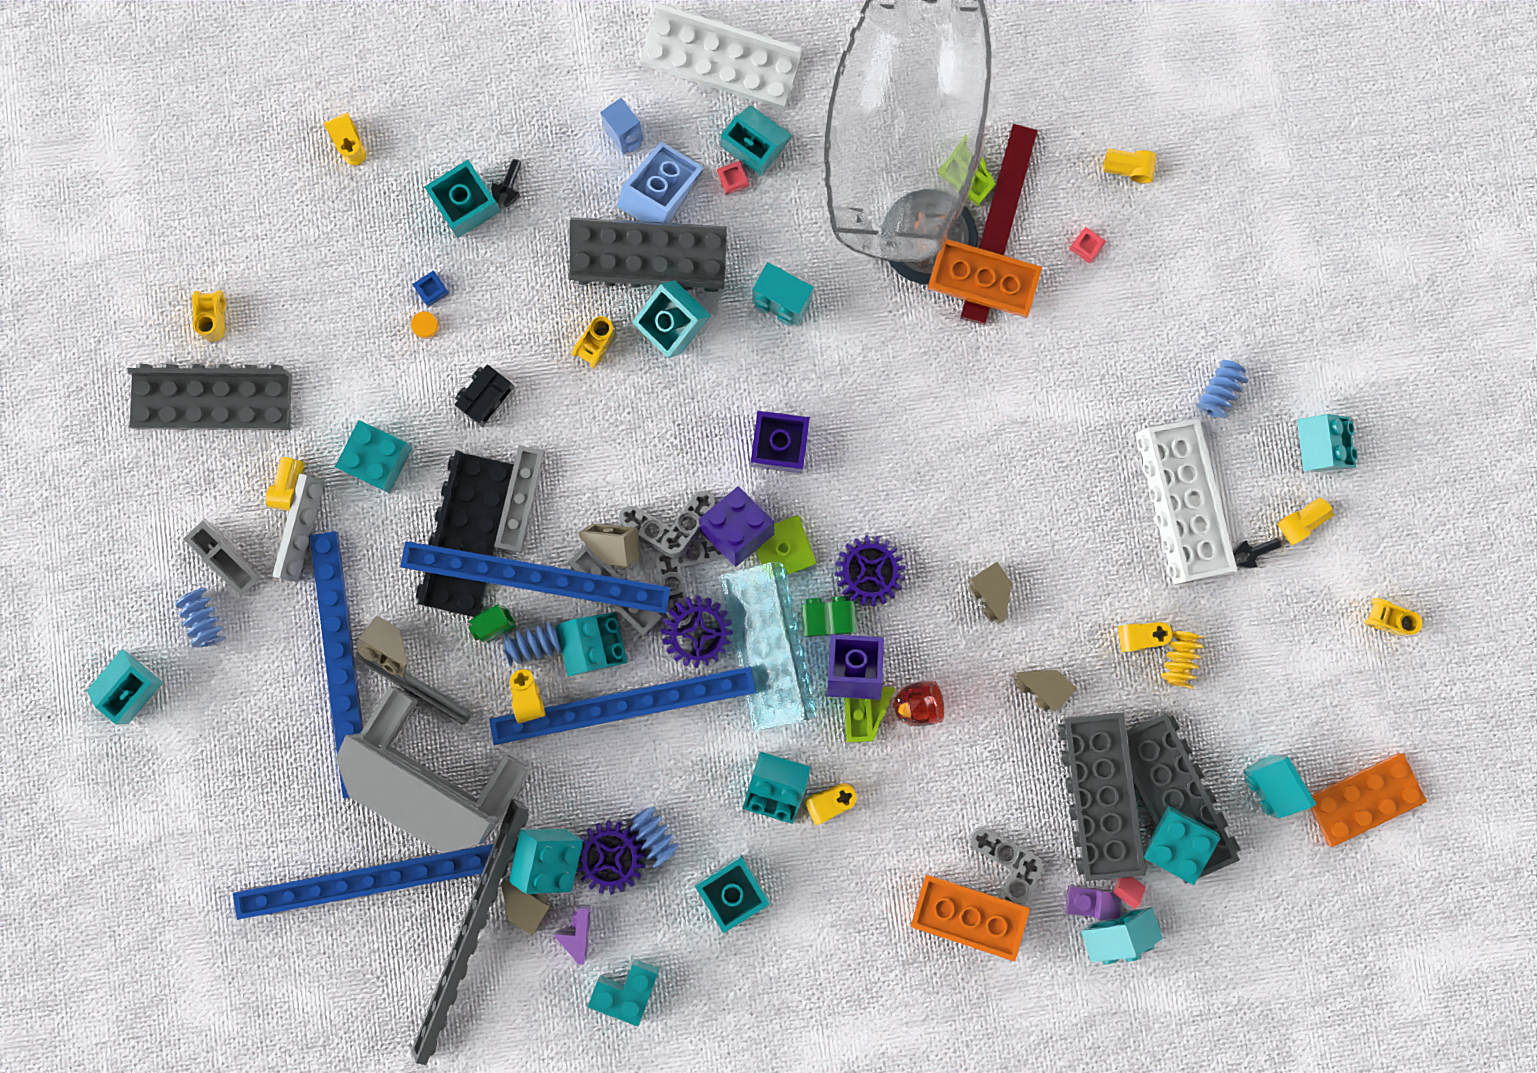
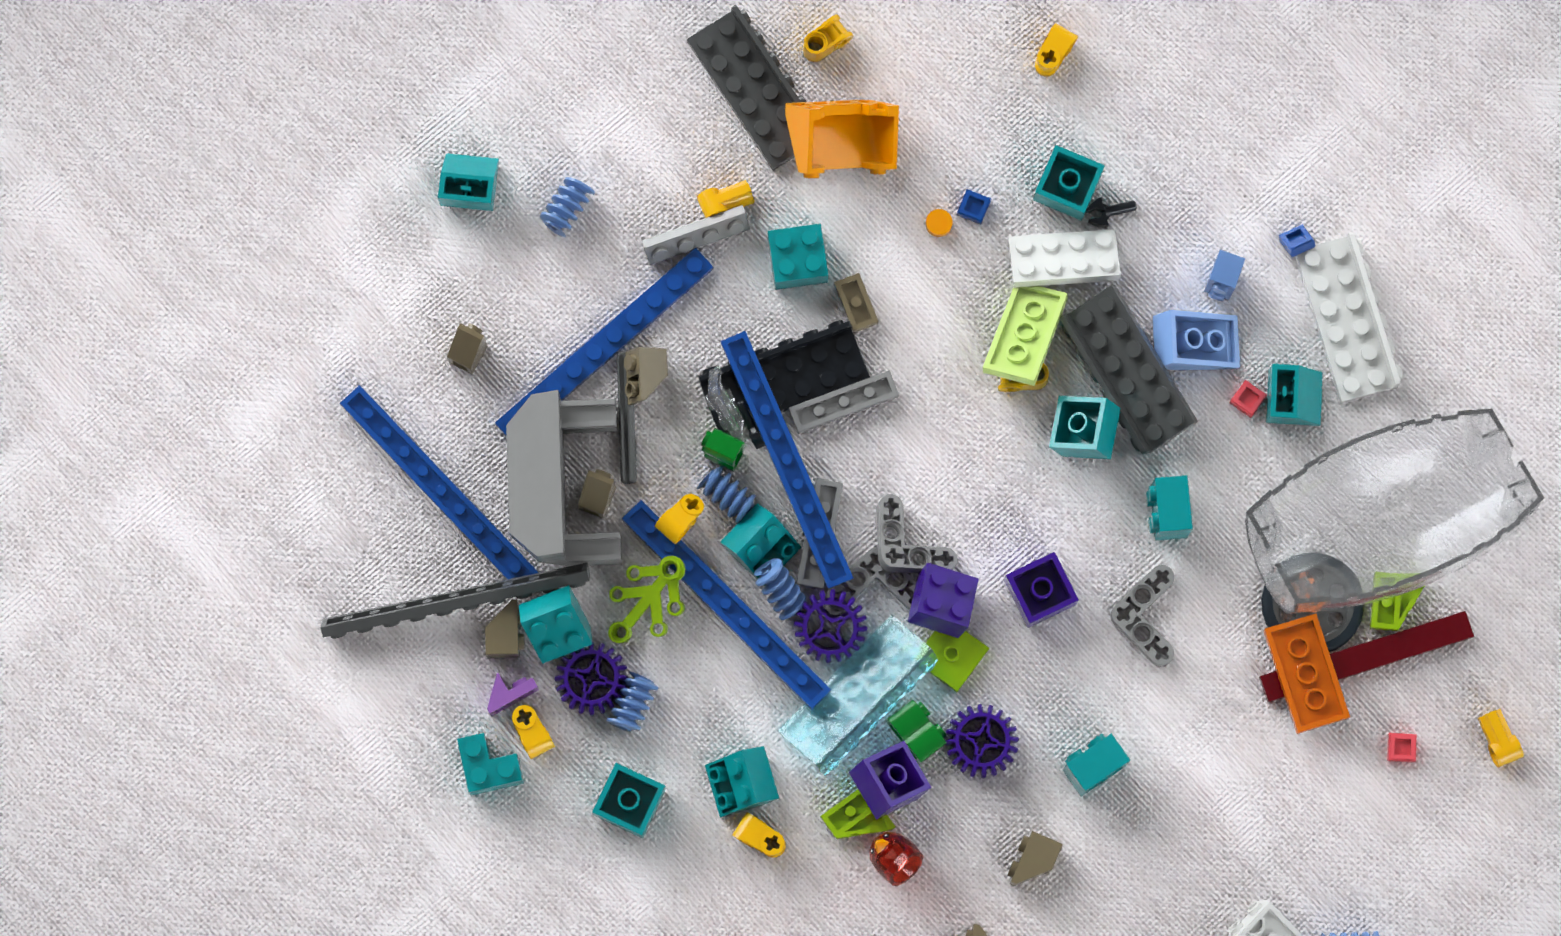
camera: 60 degrees right, 5 degrees down
light grey slope [183,518,261,596] -> none
black brick [454,364,515,427] -> none
dark tan slope [579,523,641,569] -> none
none -> dark tan slope [447,323,488,375]
none -> yellow piece [512,705,555,760]
none -> dark tan slope [578,469,616,519]
none -> lime plant [608,556,685,643]
none -> clear wing [706,366,744,438]
none -> black bar [736,399,765,449]
none -> medium blue piece [754,558,806,620]
none -> light orange windscreen [785,100,899,178]
none -> dark tan plate [834,273,879,333]
none -> yellowish green plate [983,286,1068,386]
none -> white plate [1008,229,1121,288]
none -> teal brick [1062,733,1130,797]
none -> light grey beam [1110,565,1174,667]
none -> blue tile [1279,224,1316,257]

